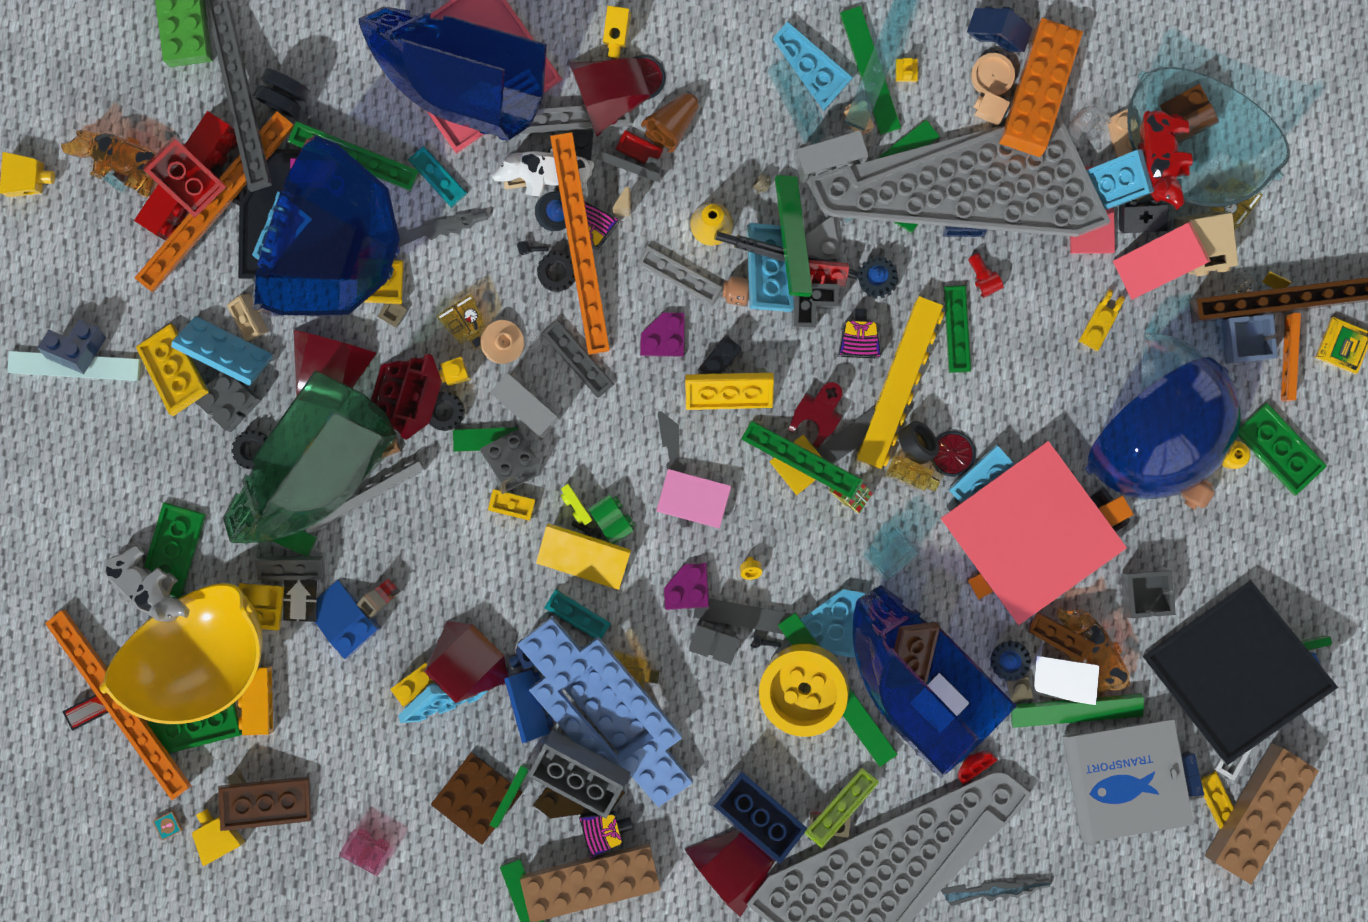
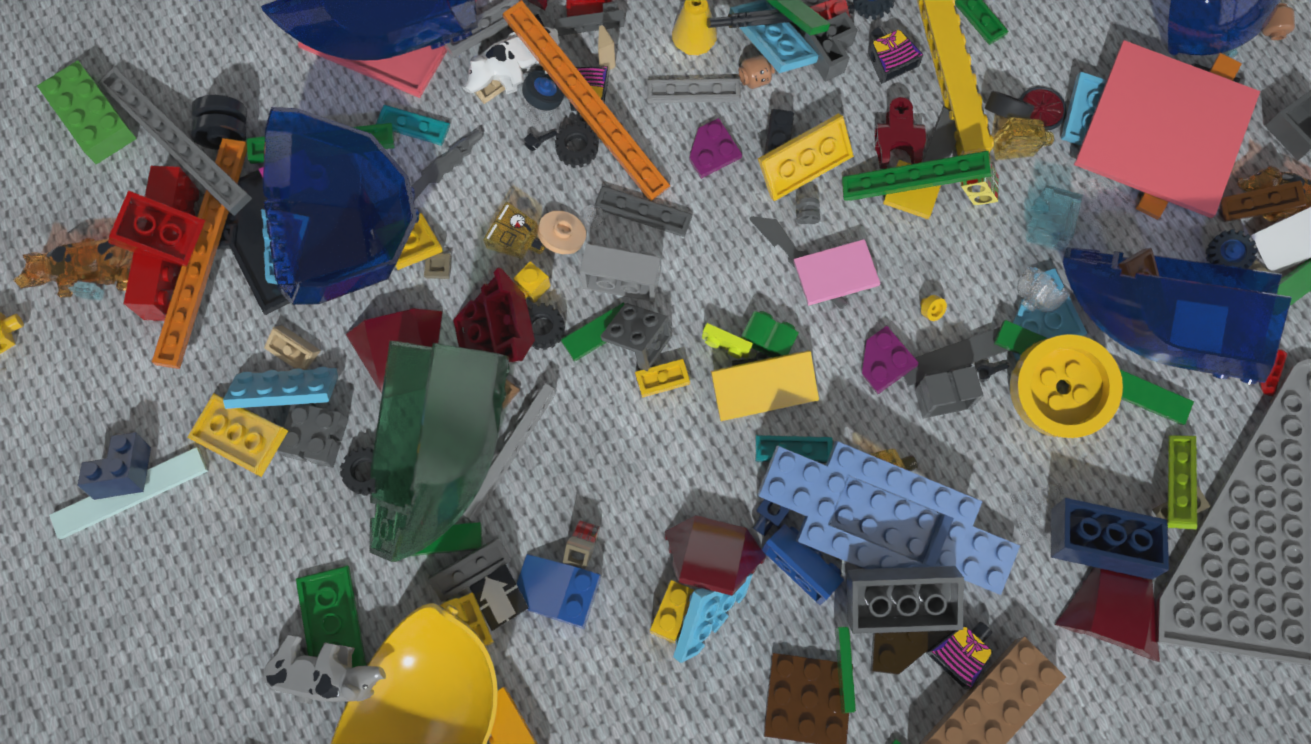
camera: 30 degrees left, 15 degrees down
none -> dark grey wheel [796,197,821,224]
none -> clear cylinder [1017,265,1070,312]

